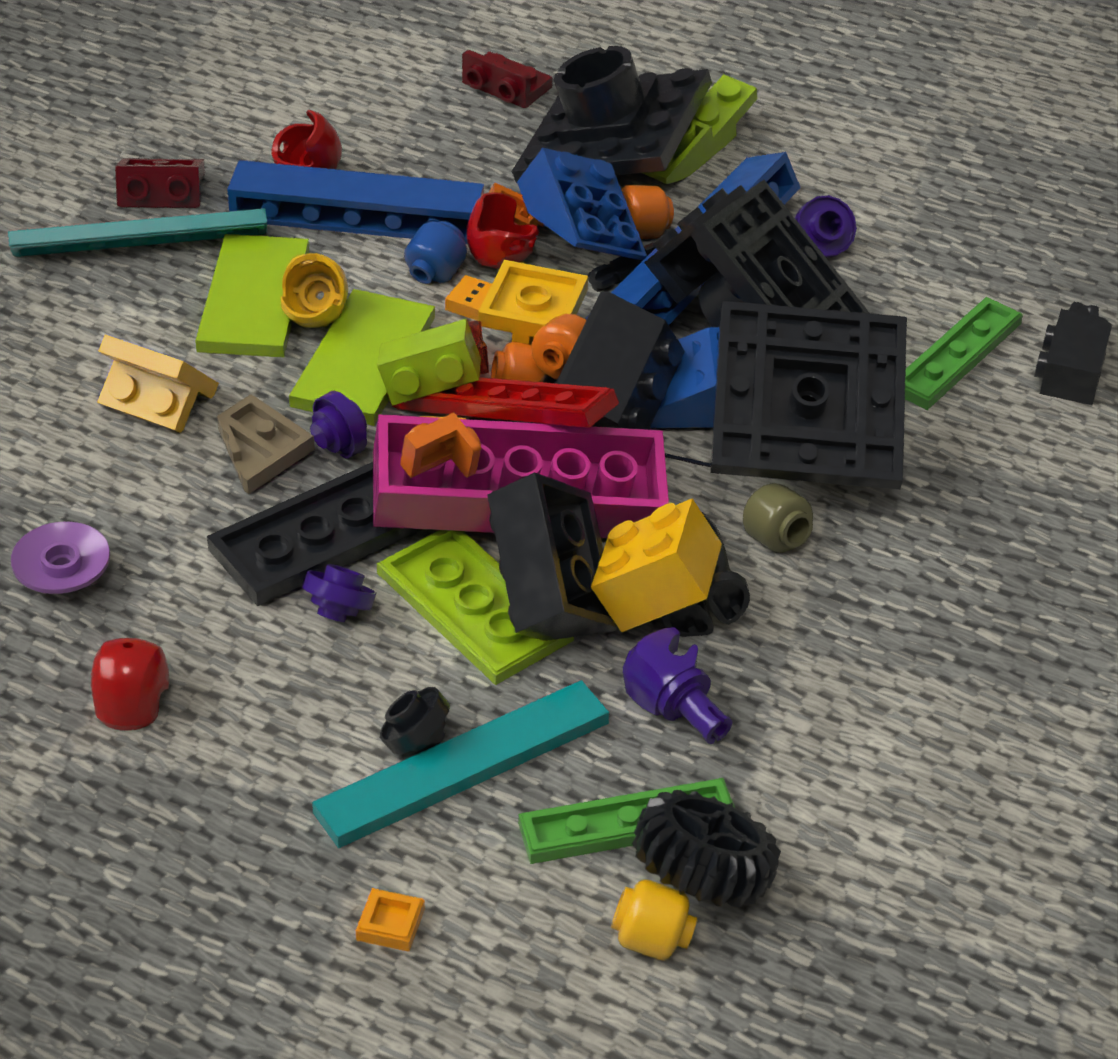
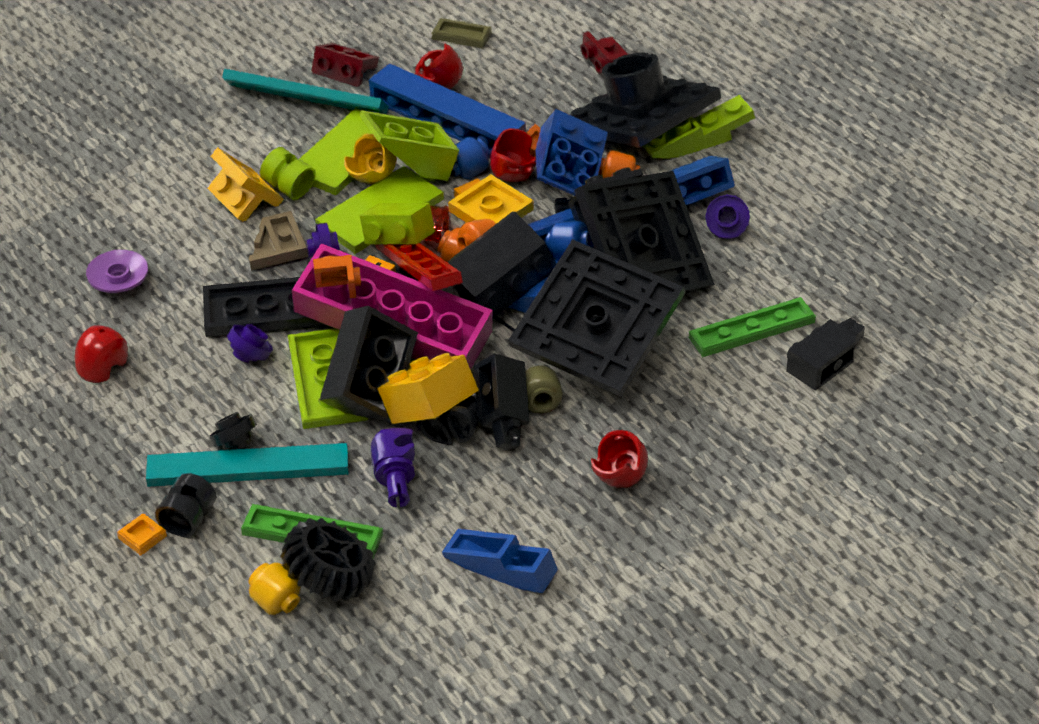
camera: 30 degrees right, 0 degrees up
none -> black wheel [155,473,217,538]
none -> lime wheel [260,147,316,200]
none -> lime slope [359,110,459,182]
none -> olive tile [432,18,492,49]
none -> blue slope [442,529,558,593]
none -> black hinge [474,353,530,451]
none -> blue head [546,221,594,260]
none -> red helmet [591,430,648,488]

